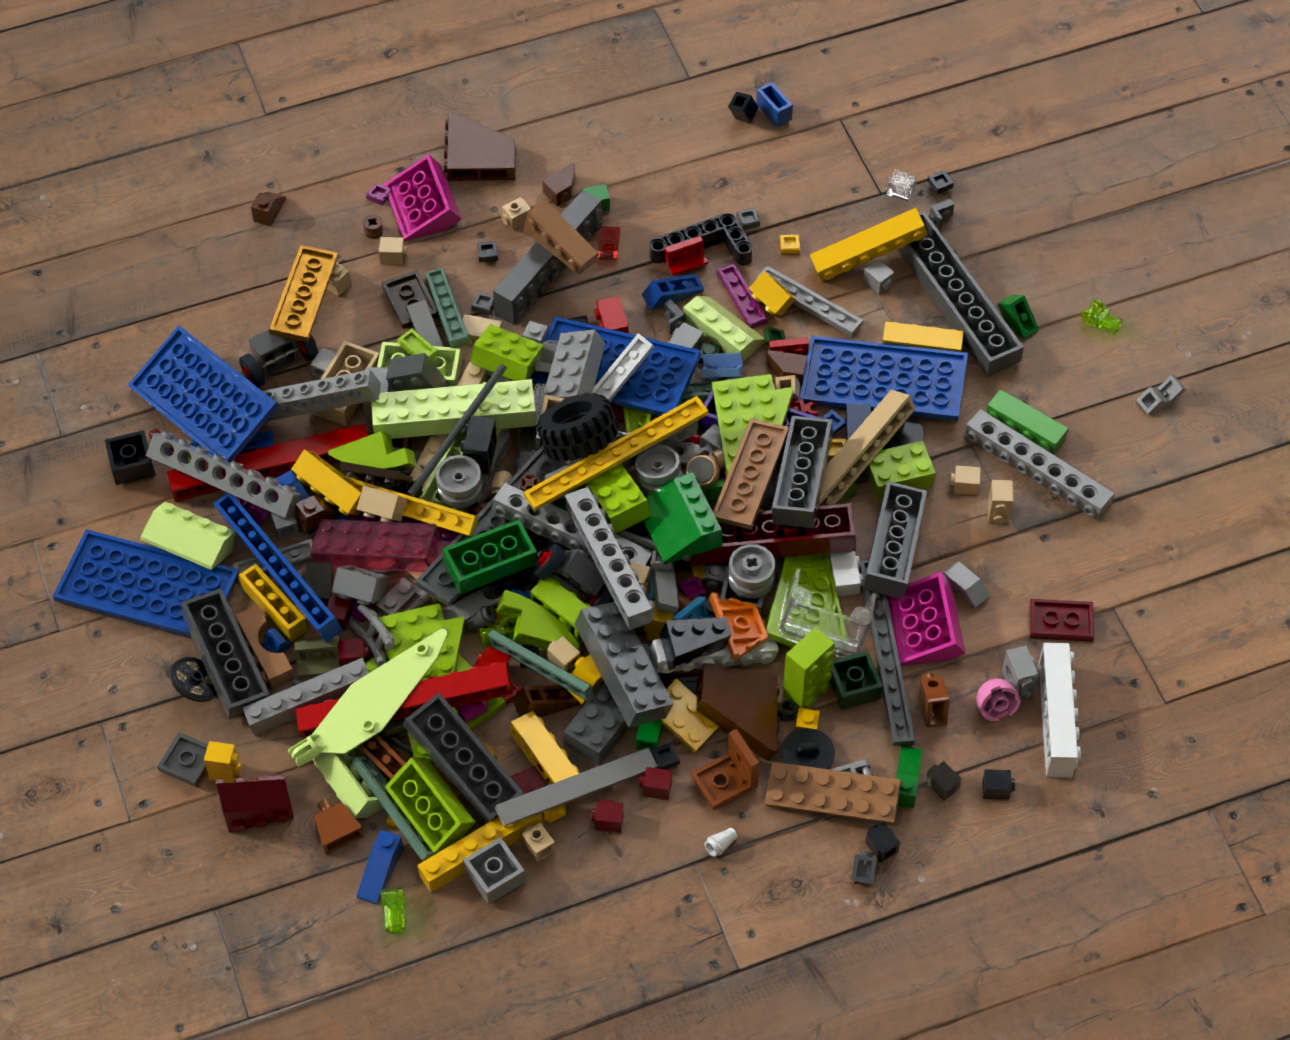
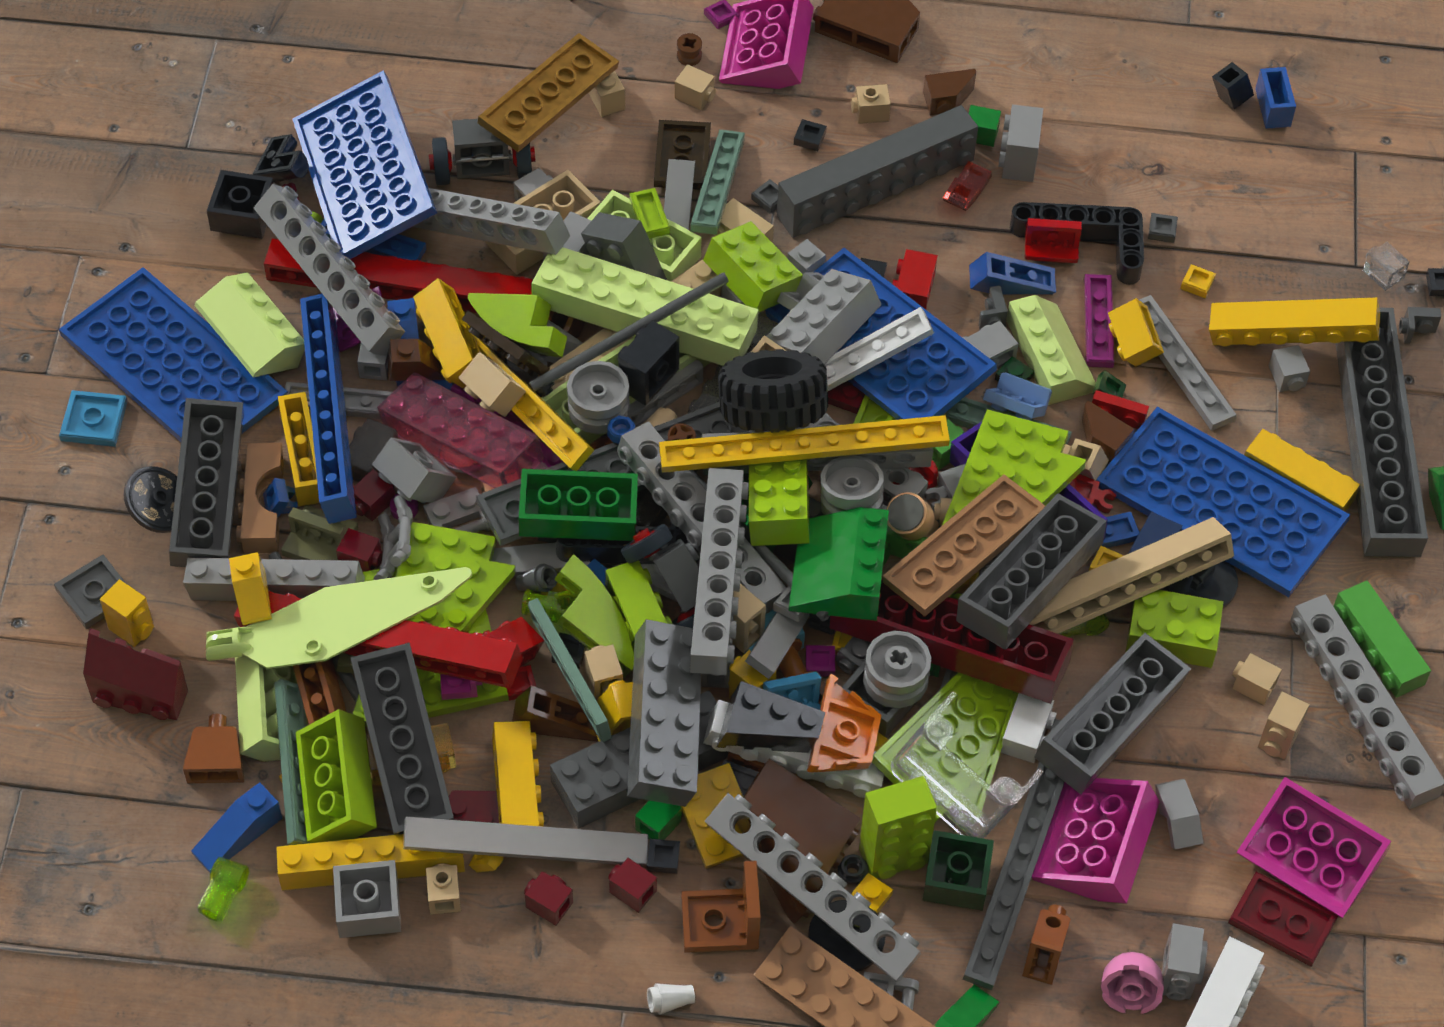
camera: 25 degrees right, 0 degrees up
medium nougat wedge [523,199,598,275] -> none
none -> dark azure tile [59,390,128,447]
none -> yellow slope [229,552,272,625]
none -> black brick [253,134,309,182]
none -> blue tile [607,415,635,444]
none -> light grey brick [705,793,921,983]
none -> light grey brick [998,104,1043,182]
none -> dark pink slope [1236,777,1391,919]

